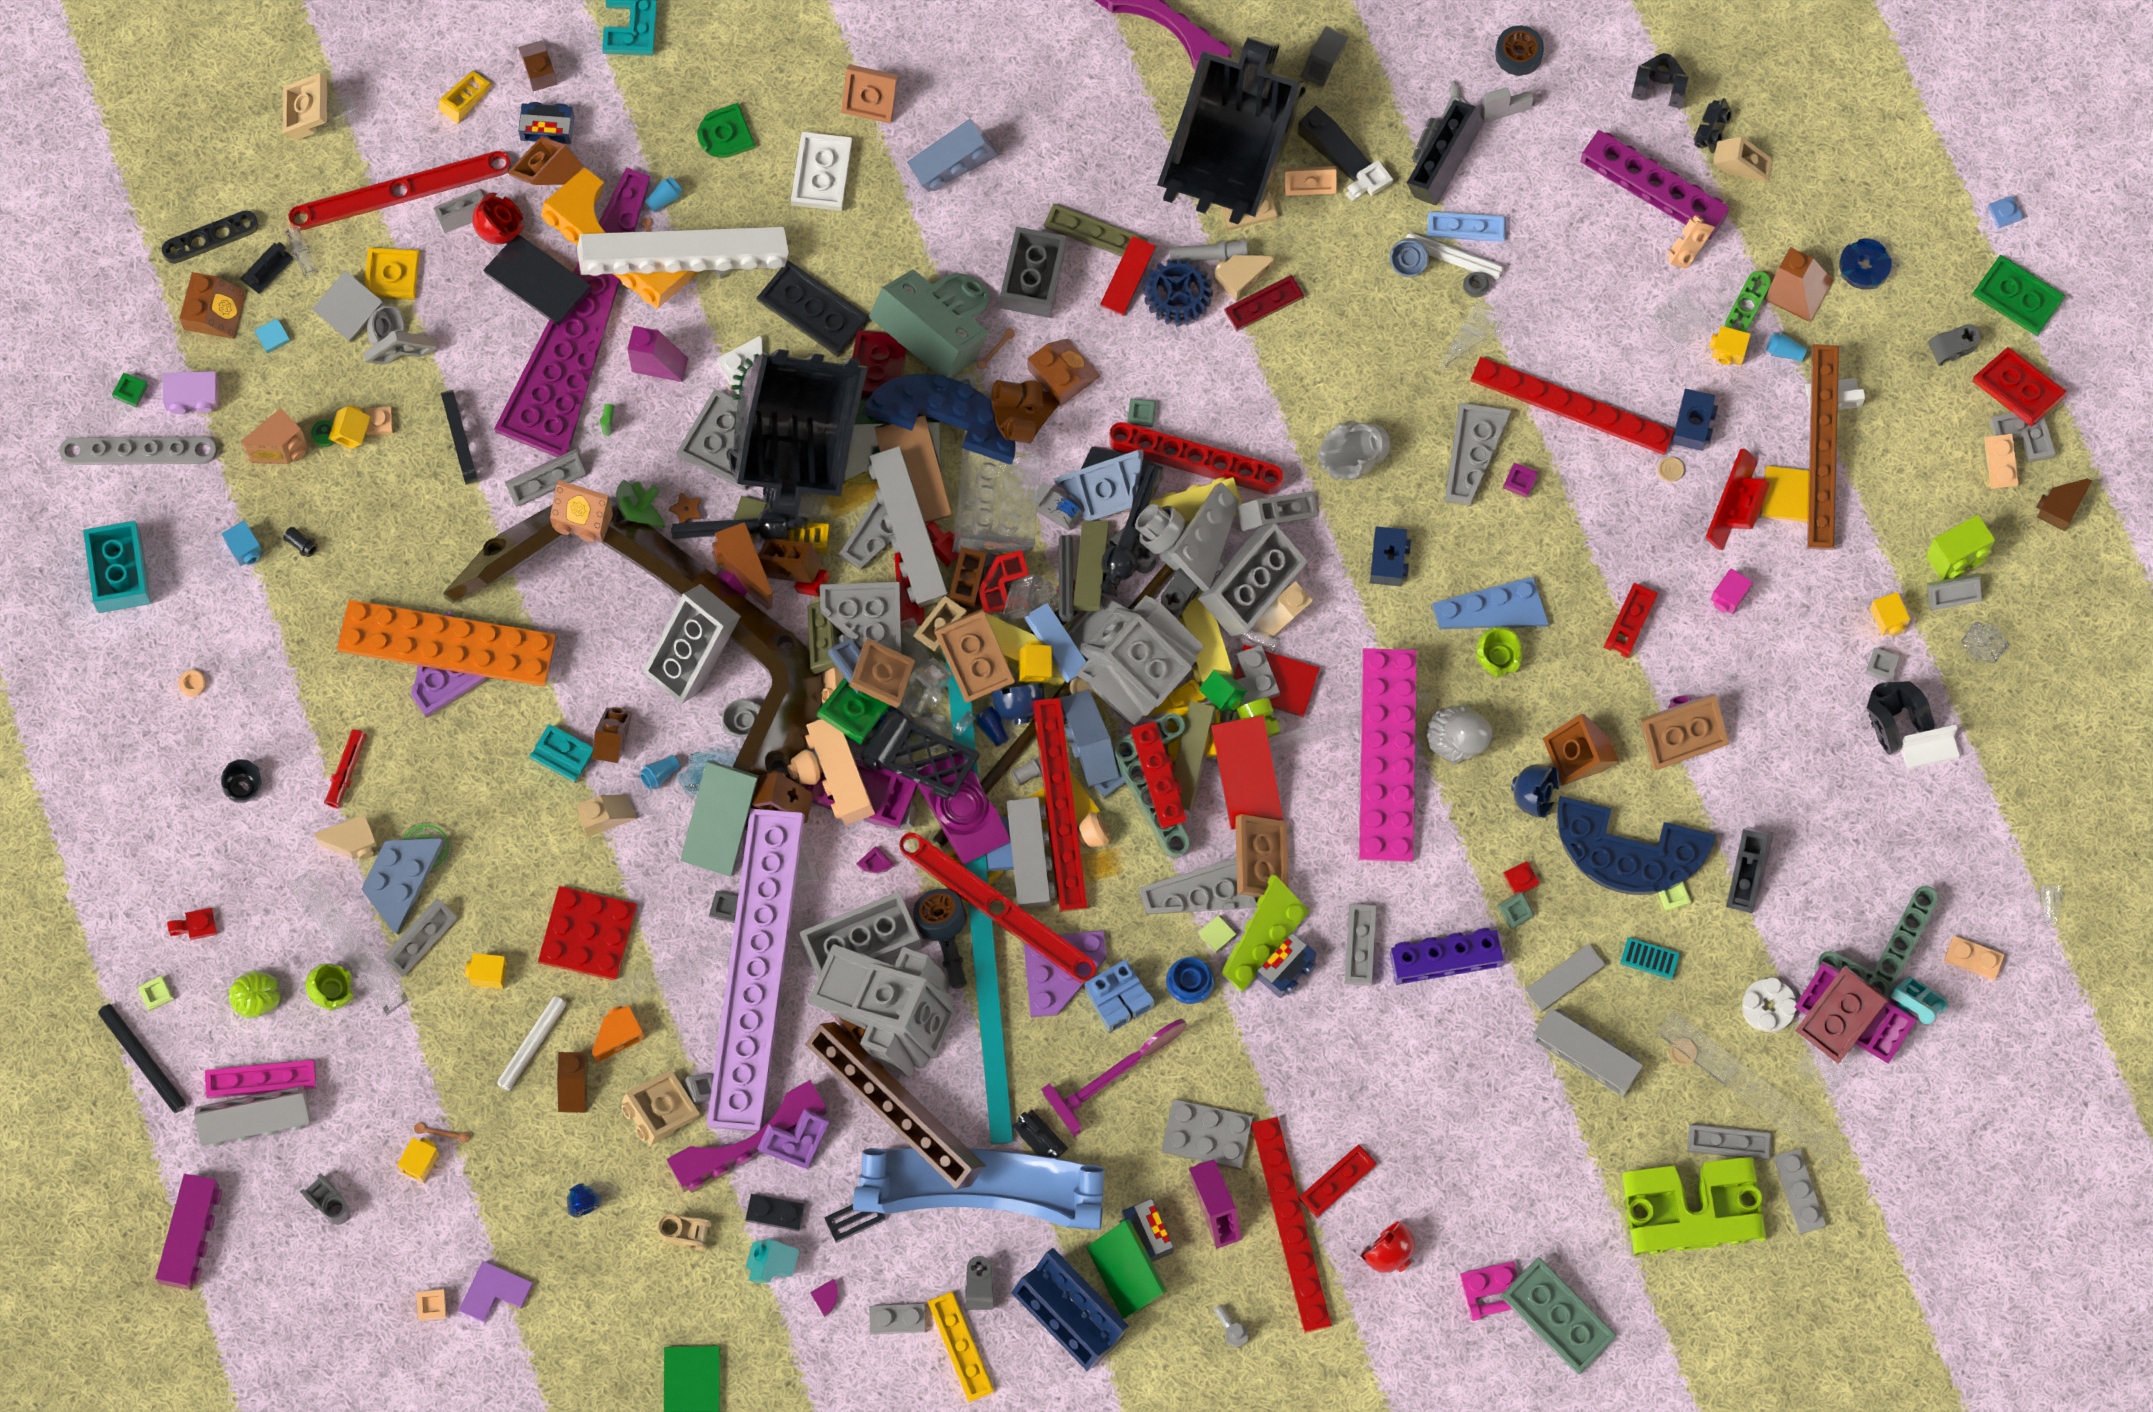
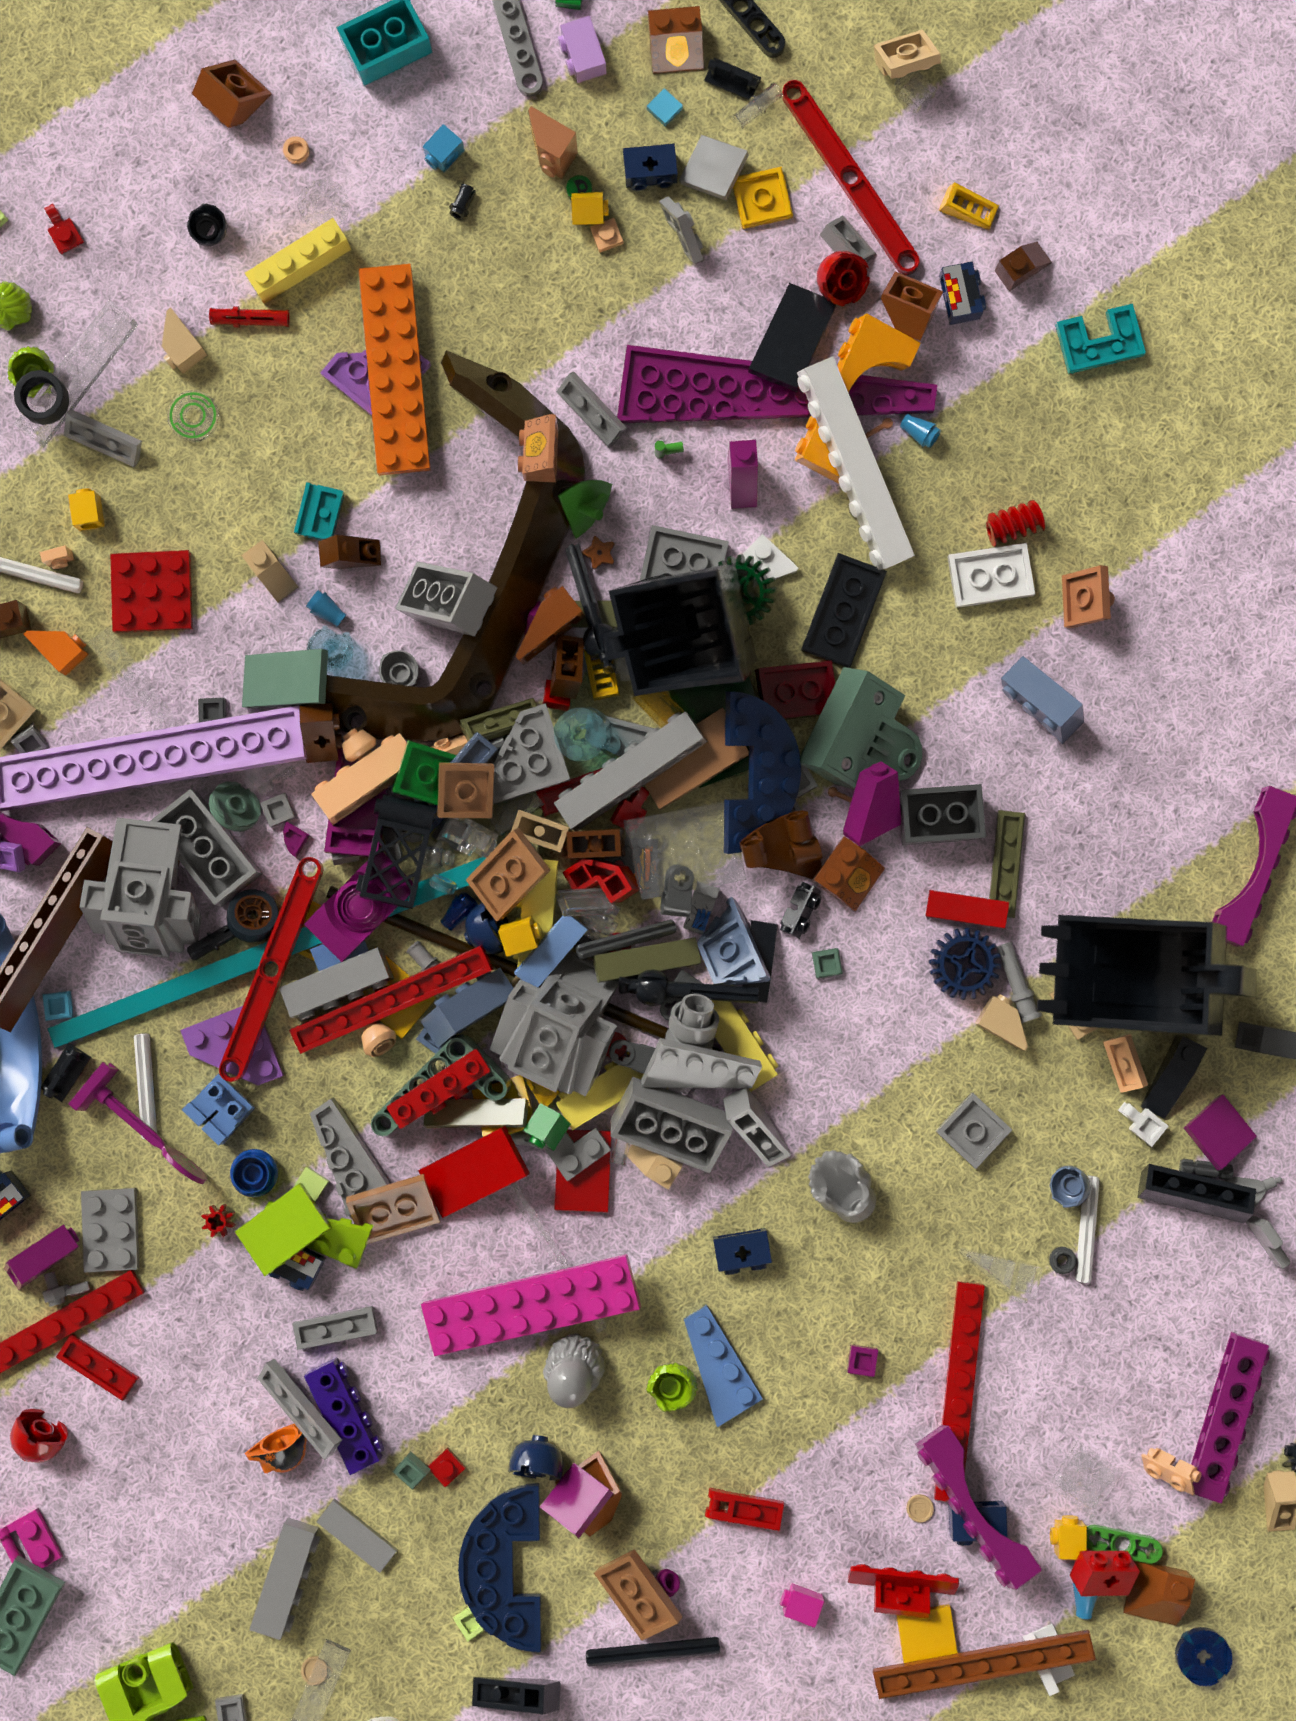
camera: 80 degrees right, 15 degrees up
sand blue wing [361,838,445,935] -> none
light grey hat [367,306,404,344] -> none
black beam [441,389,478,485] -> none
green tile [697,102,756,158] -> none
clear yellow tile [1083,849,1115,882] -> none
red beam [1109,422,1283,495] -> none
dark red tile [1224,274,1304,332] -> none
lime wheel [1237,697,1282,739] -> none
light blue tile [1427,211,1505,242] -> none
light grey wing [1445,403,1511,506] -> none
teal tile [1620,937,1680,980] -> none
none -> black tyre [14,370,69,425]
none -> light nougat plate [40,545,74,569]
none -> medium azure tile [42,991,74,1021]
none -> light grey piece [42,1271,91,1307]
none -> white axle [134,1033,157,1139]
none -> dark orange slope [192,59,272,128]
none -> red gear [201,1204,236,1237]
none -> sand green tile [208,781,261,832]
none -> lime tile [235,1183,332,1276]
none -> light yellow brick [245,218,351,304]
none -> orange hat [245,1424,307,1473]
none -> light grey plate [257,1359,342,1460]
none -> light grey tile [260,793,296,828]
none -> tile [540,1463,613,1539]
none -> clear light blue brick [554,707,612,761]
none -> black axle [586,1637,720,1667]
none -> dark blue brick [623,143,678,191]
none -> dark grey piece [660,864,694,917]
none -> black hinge [780,882,822,939]
none -> magenta slope [843,761,901,846]
none -> magenta arch [915,1425,1042,1590]
none -> light grey plate [935,1092,1012,1169]
none -> red piece [986,500,1045,547]
none -> red brick [1070,1551,1140,1596]
none -> magenta tile [1184,1094,1257,1170]

